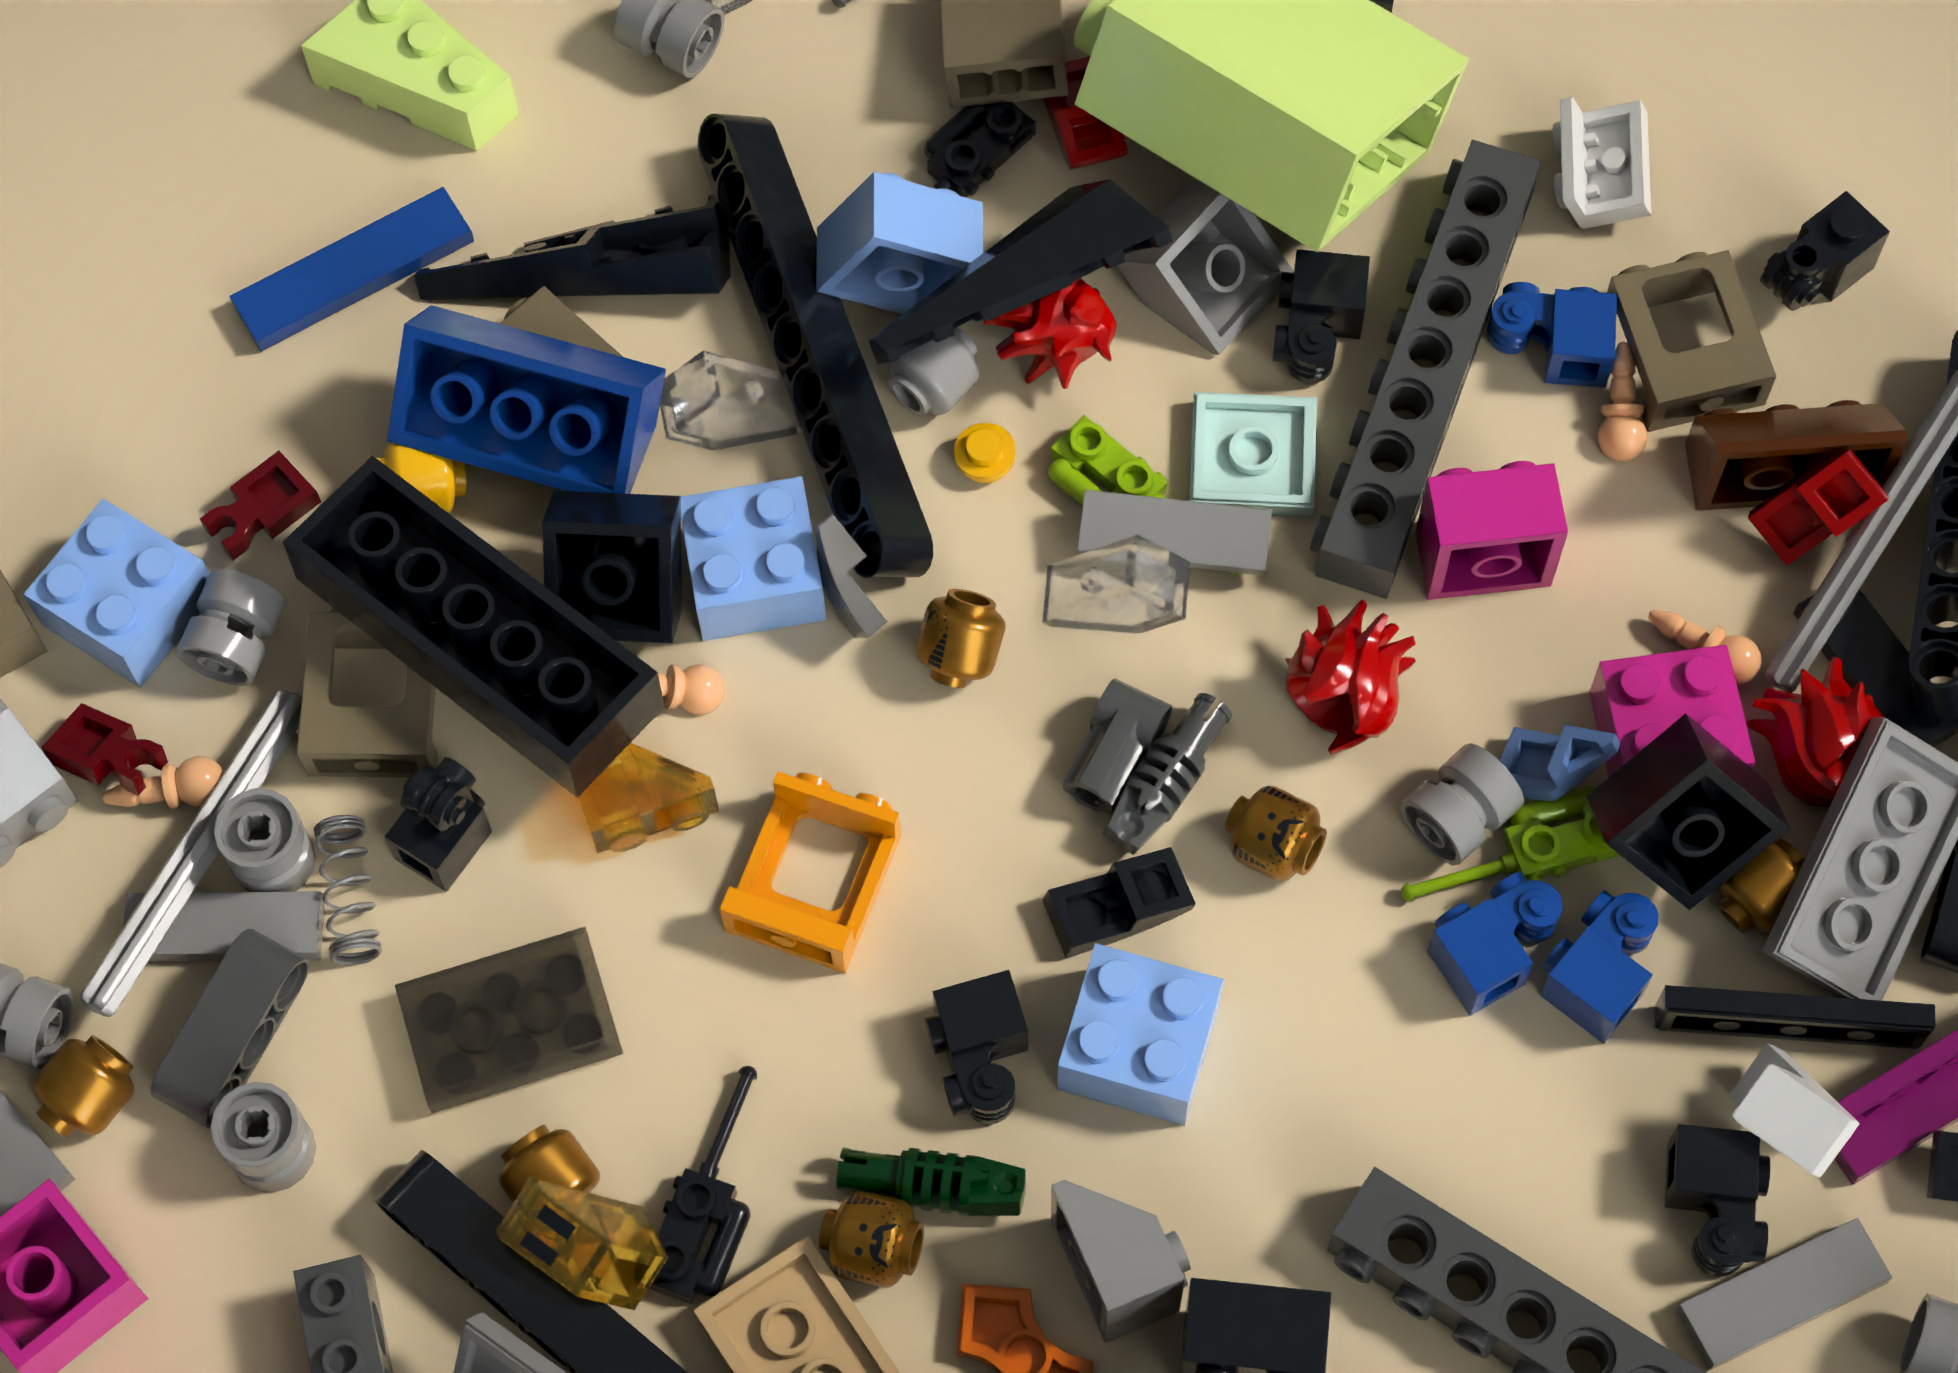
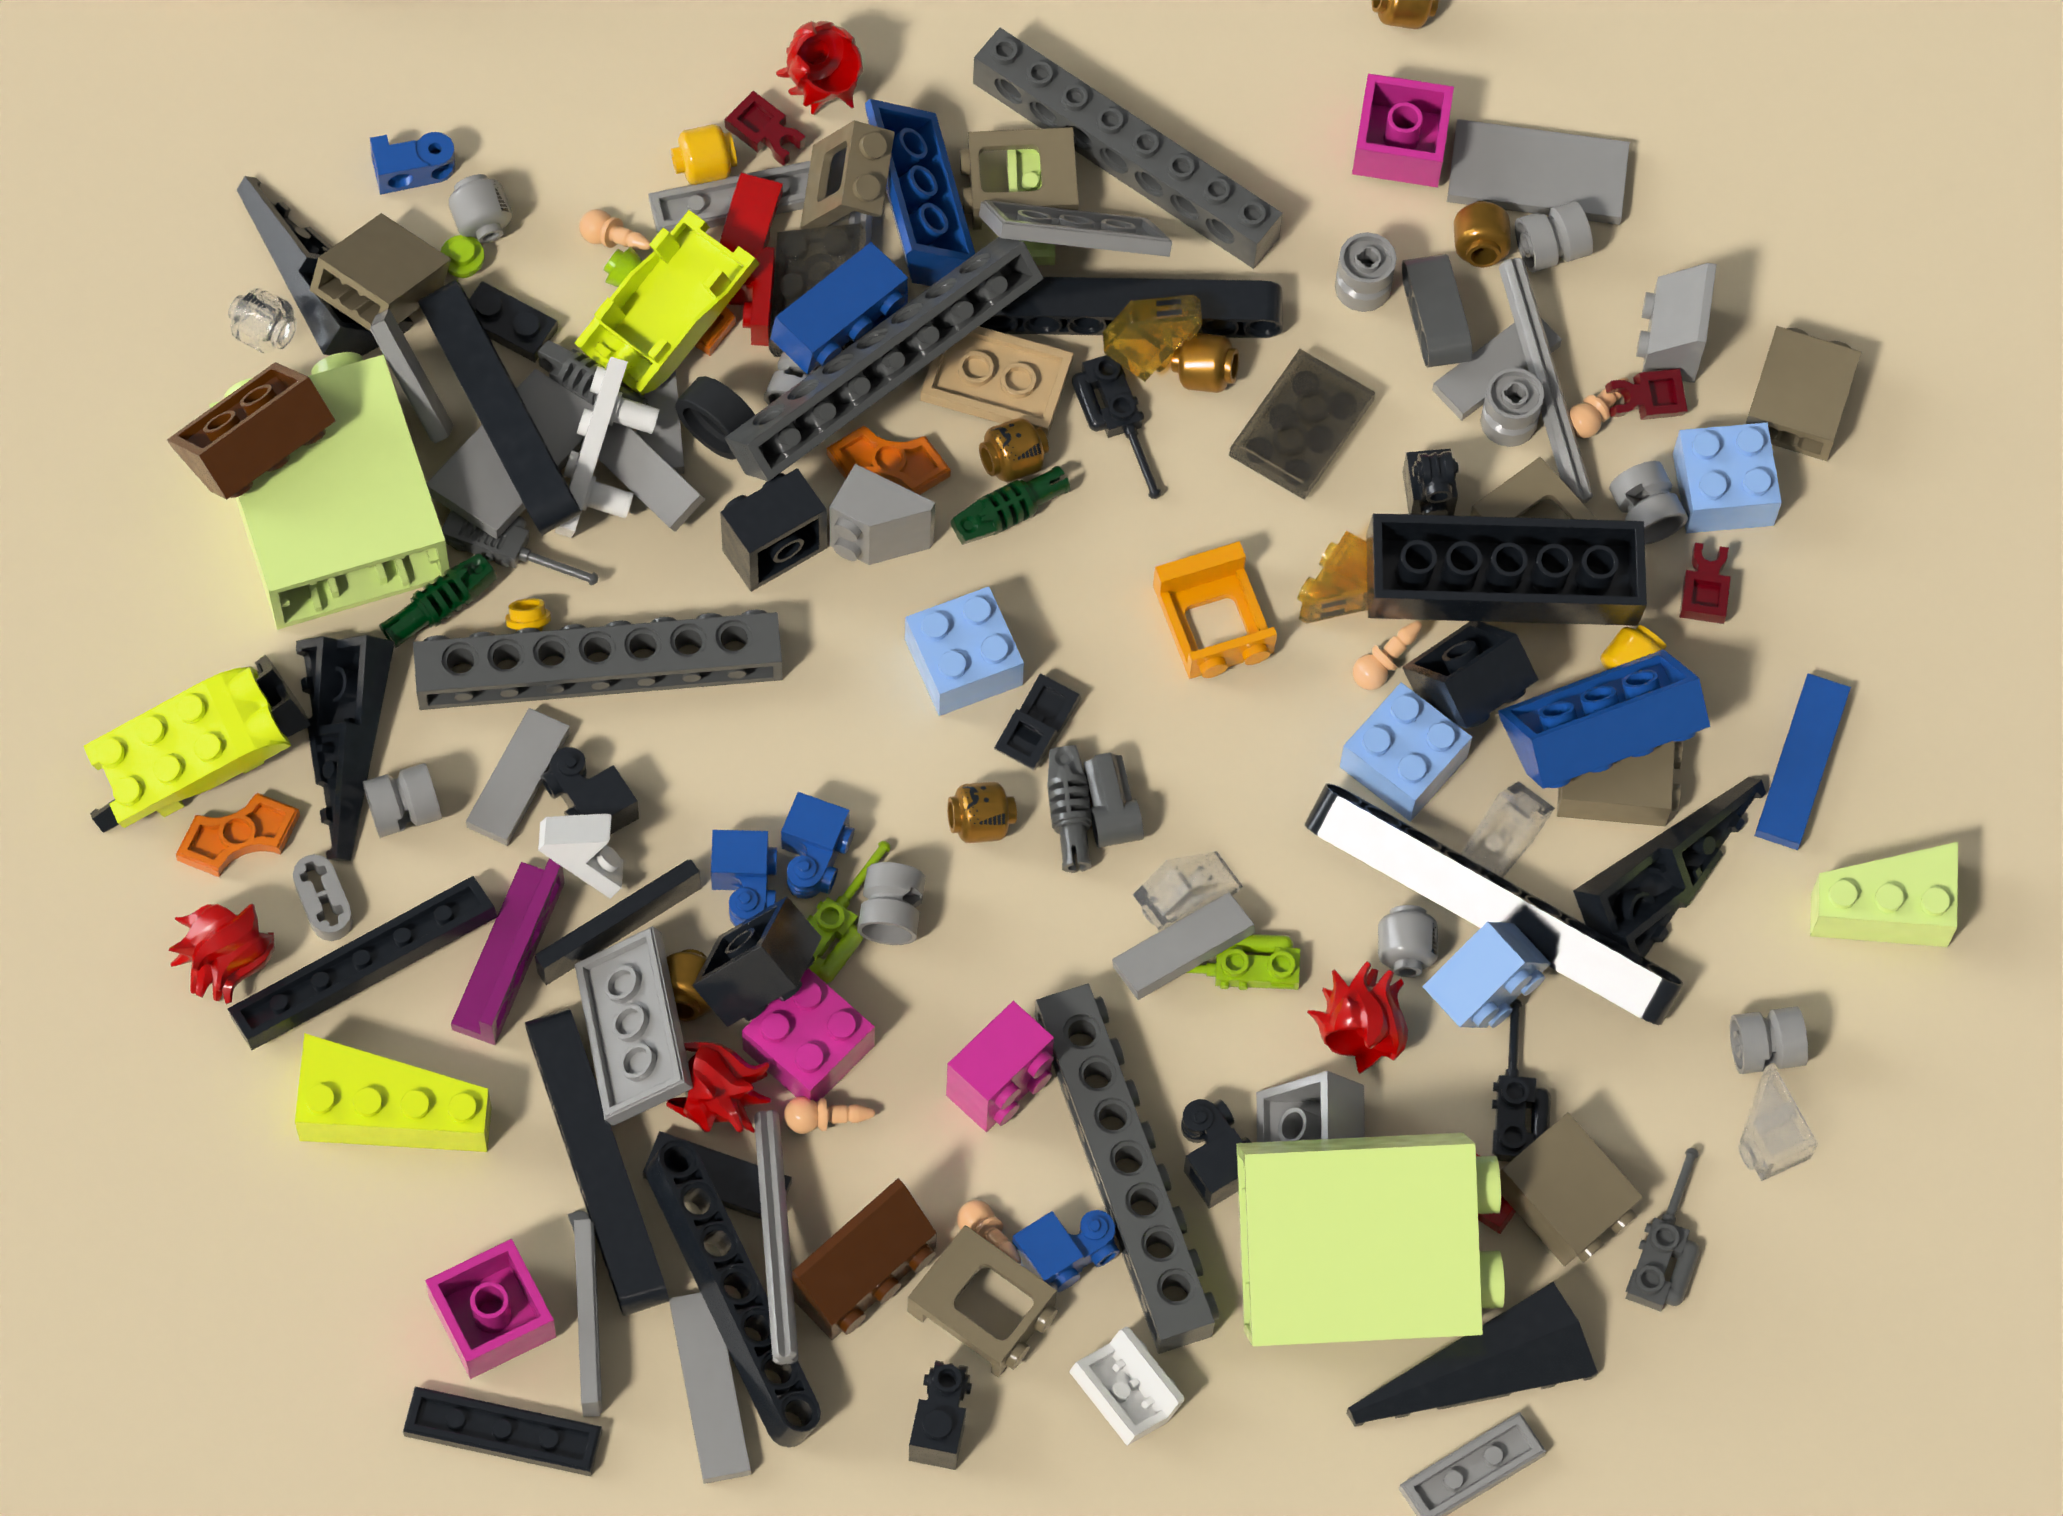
camera: 135 degrees right, 0 degrees up
light grey piece [314,815,382,965] -> none
slope [816,514,888,638] -> none
black wedge [869,179,1173,365] -> none
pearl gold head [915,589,1006,688] -> none
black brick [924,970,1028,1124] -> none
yellow plate [954,423,1016,483] -> none
light aqua tile [1189,392,1317,518] -> none
red hair [1285,600,1416,755] -> none
medium blue slope [1500,725,1621,801] -> none
red slope [1748,448,1889,566] -> none

